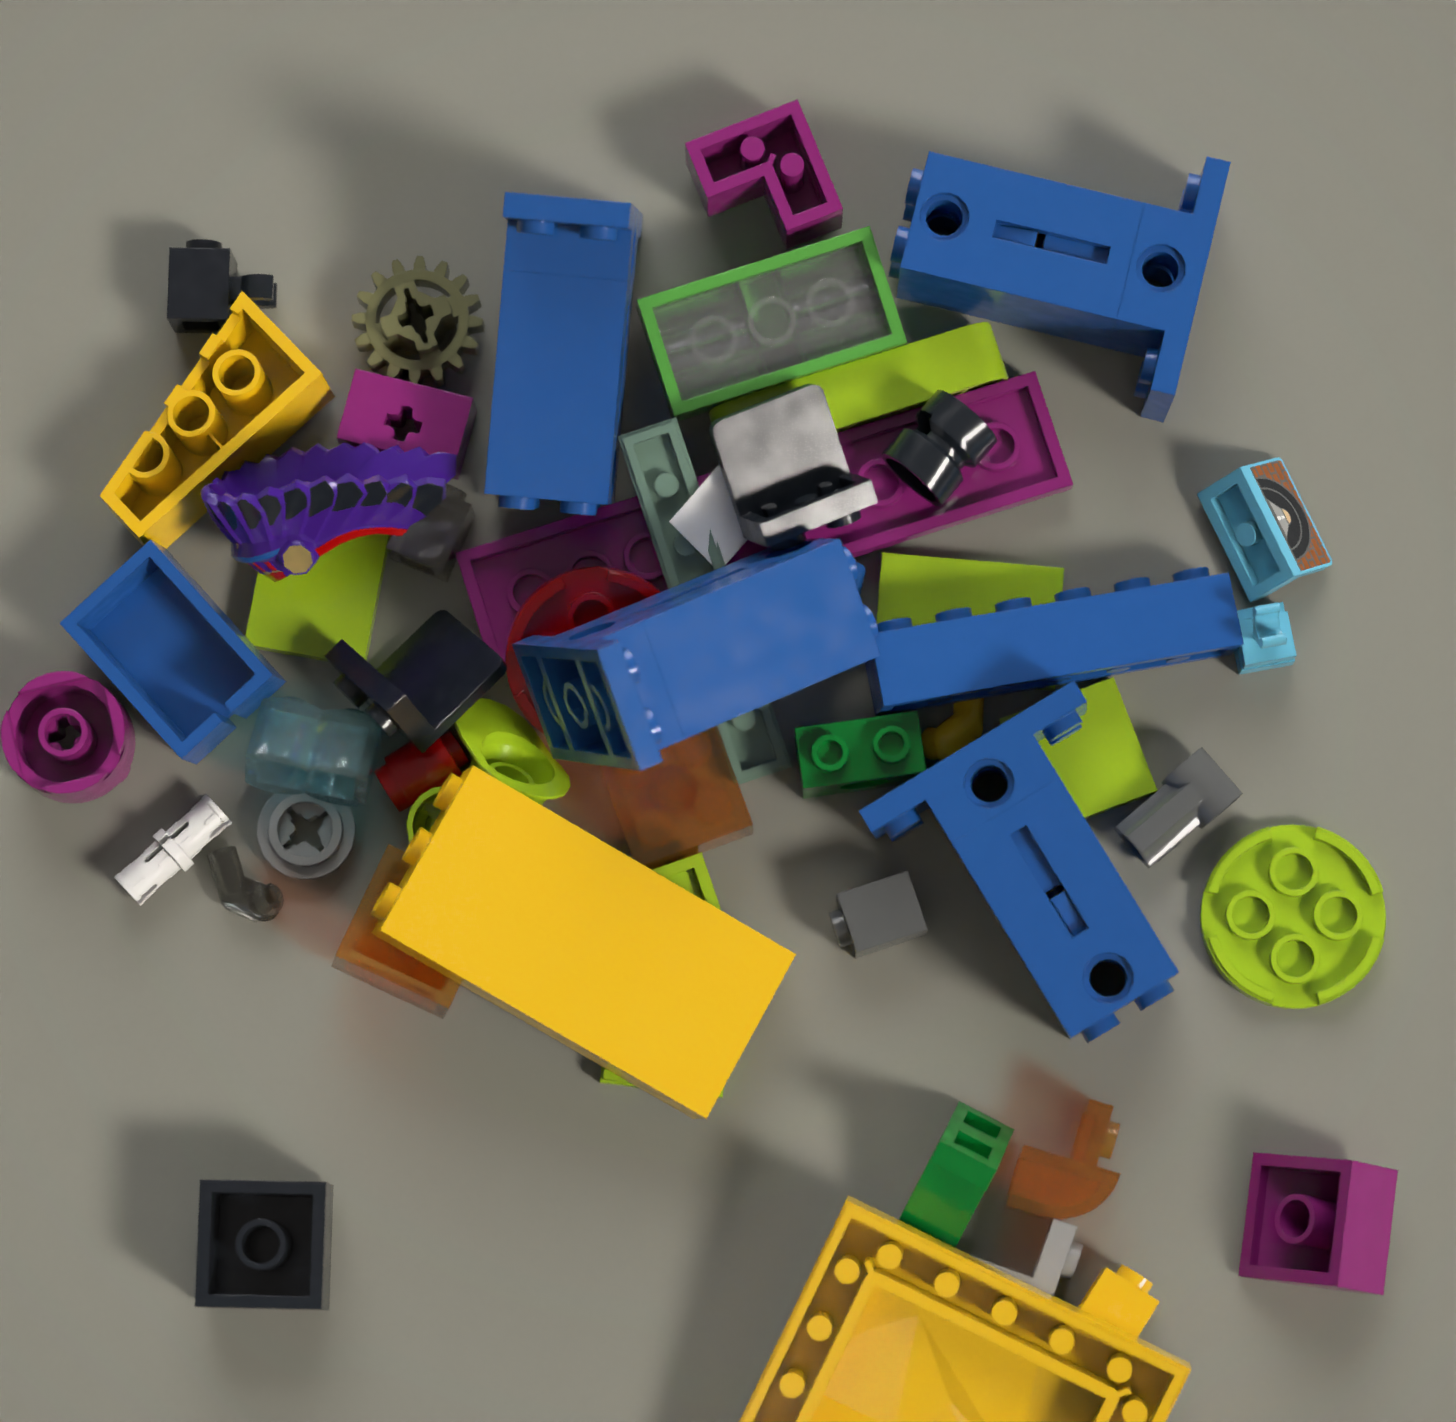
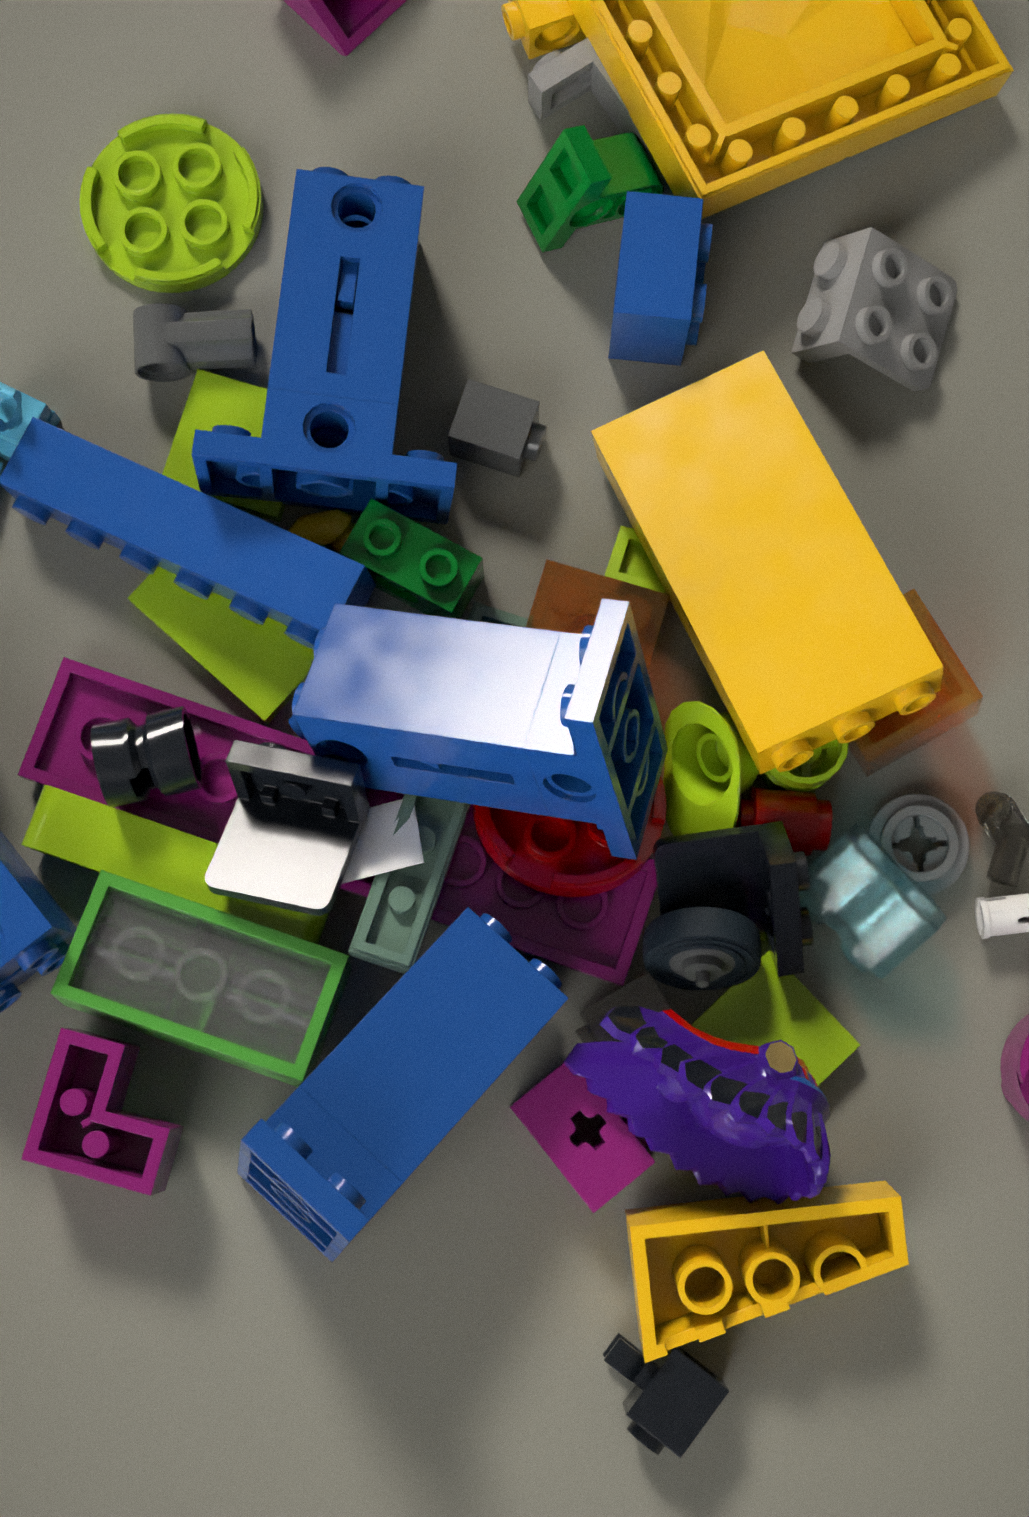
camera: 145 degrees left, 0 degrees up
blue piece [60,539,286,765] -> none
olive gear [352,256,485,387] -> none
clear orange brick [1003,1099,1120,1221] -> none
none -> blue brick [608,191,713,366]
none -> black wheel [643,907,762,990]
none -> light grey bracket [791,227,957,391]

